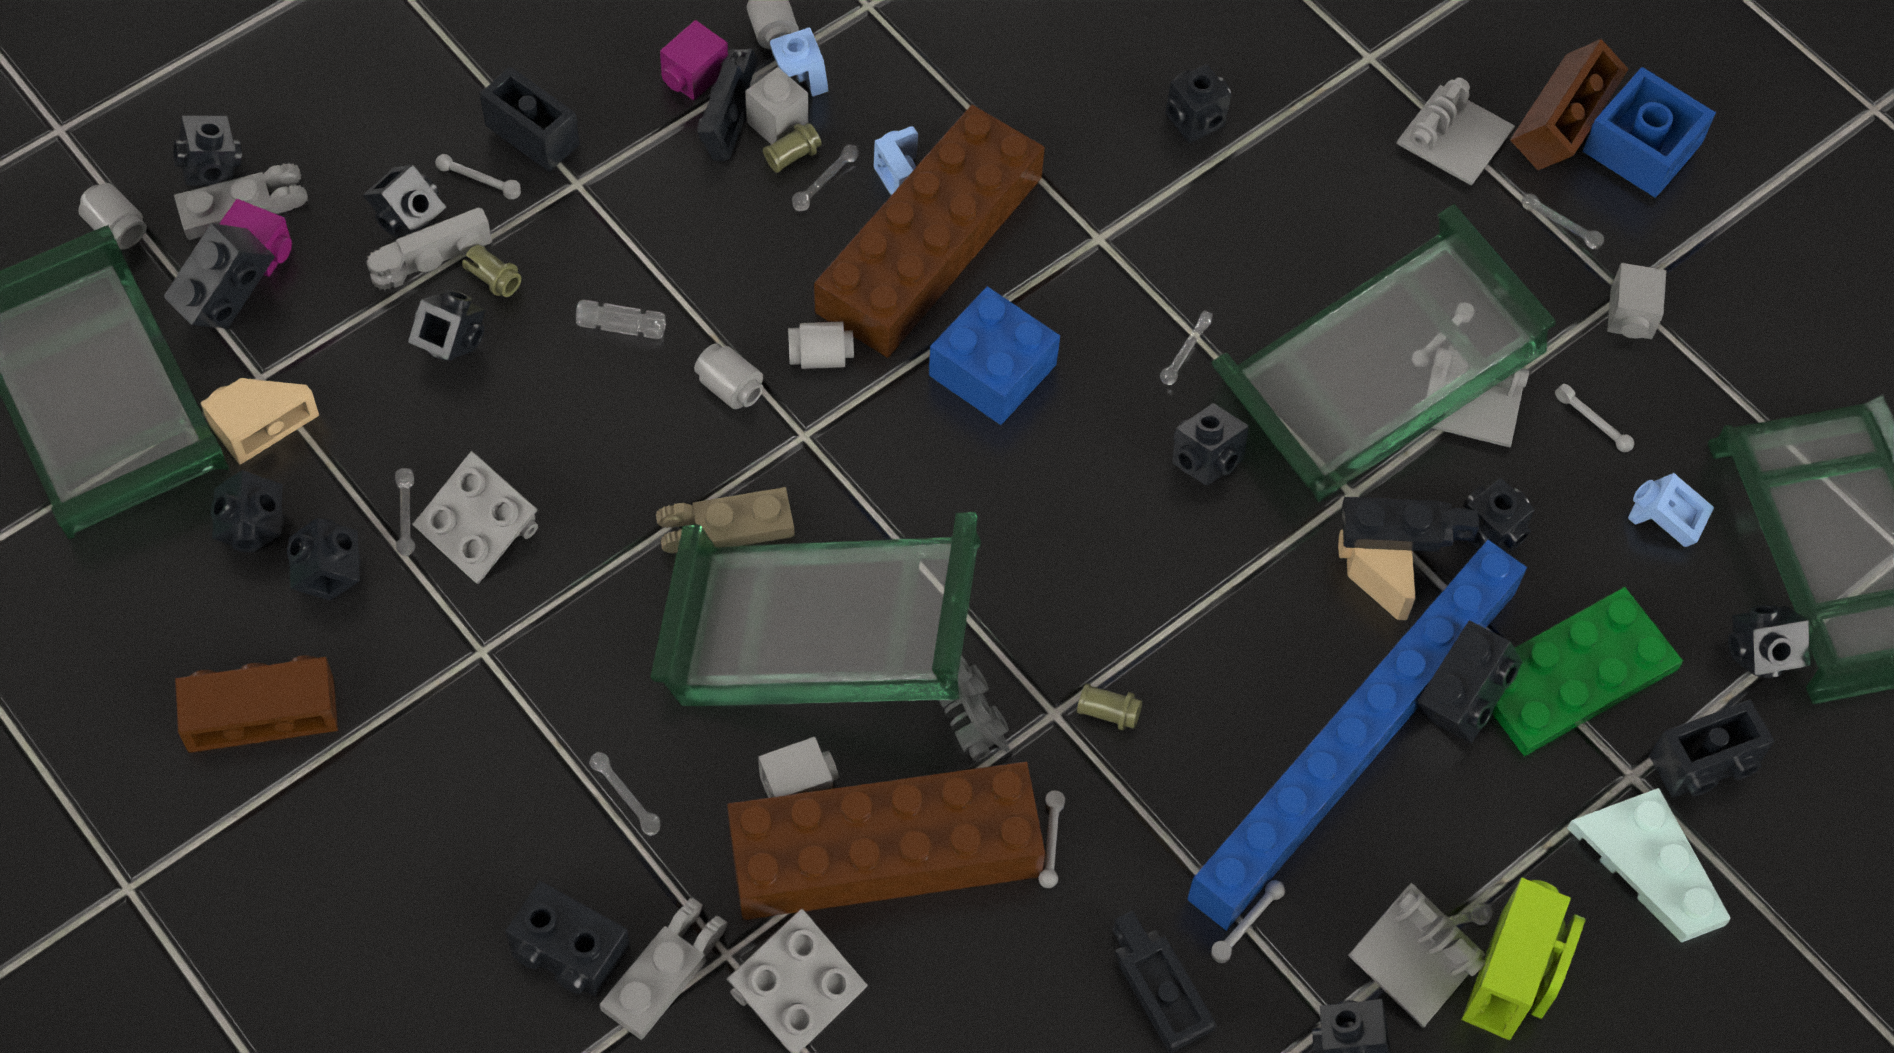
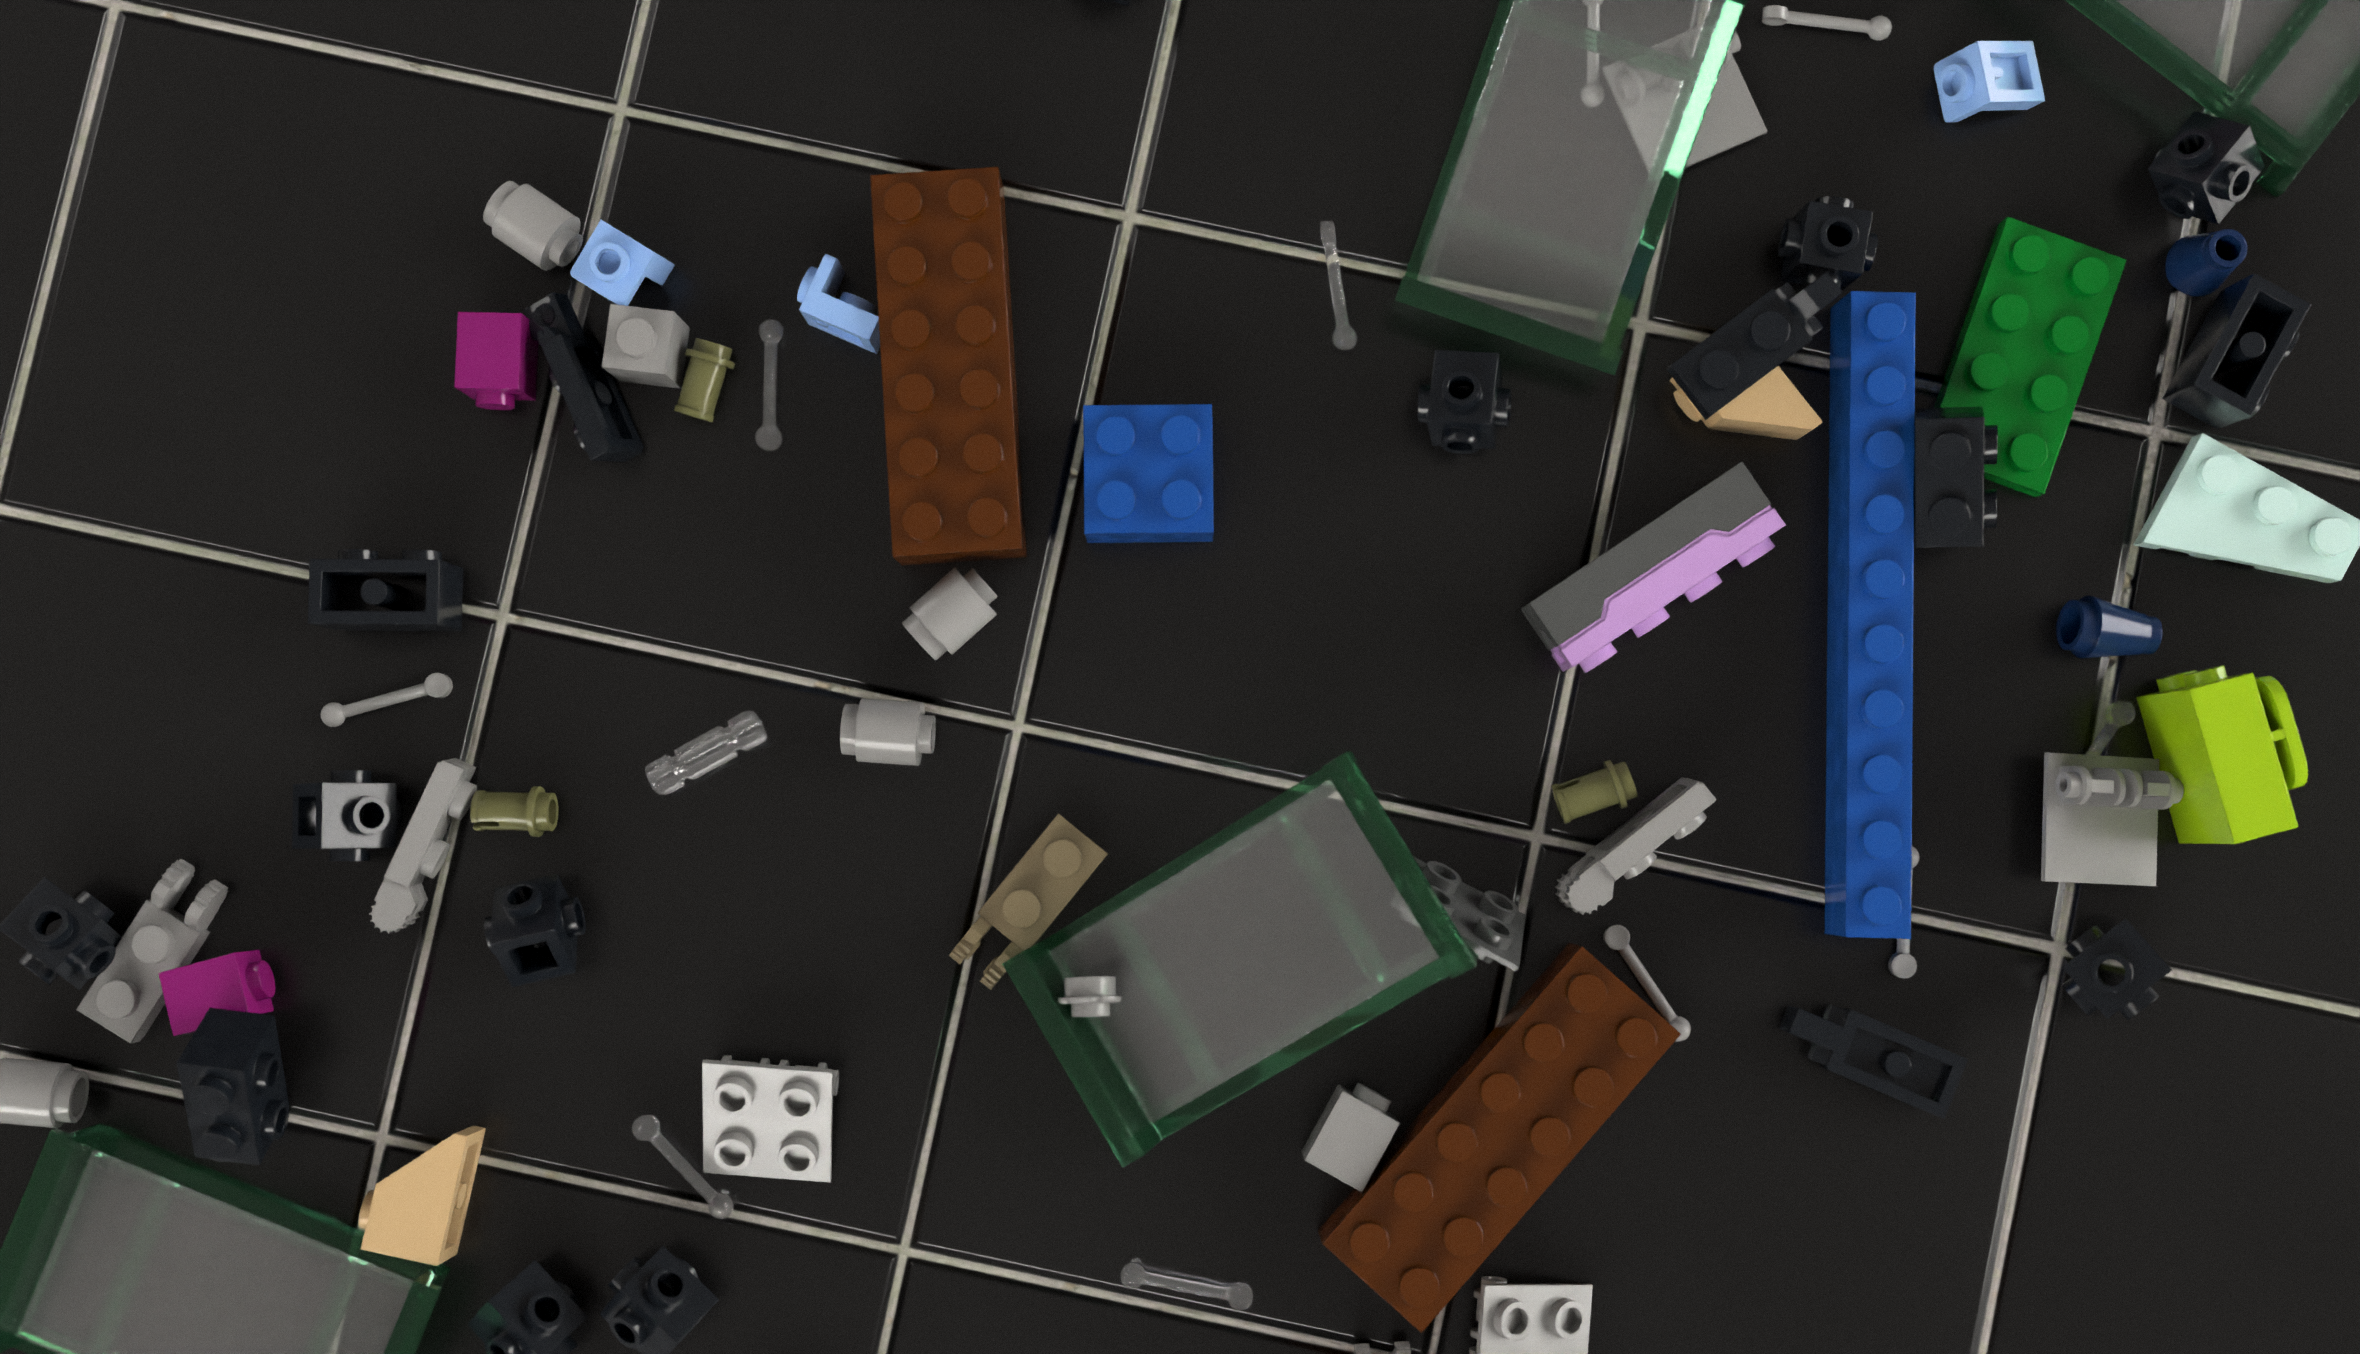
camera: 35 degrees left, 25 degrees up
none -> light grey plate [1058,976,1122,1017]
none -> piece [1521,462,1786,673]
none -> light grey hinge [1555,777,1716,915]
none -> dark blue cone [2056,595,2163,658]
none -> dark blue cone [2165,229,2248,296]

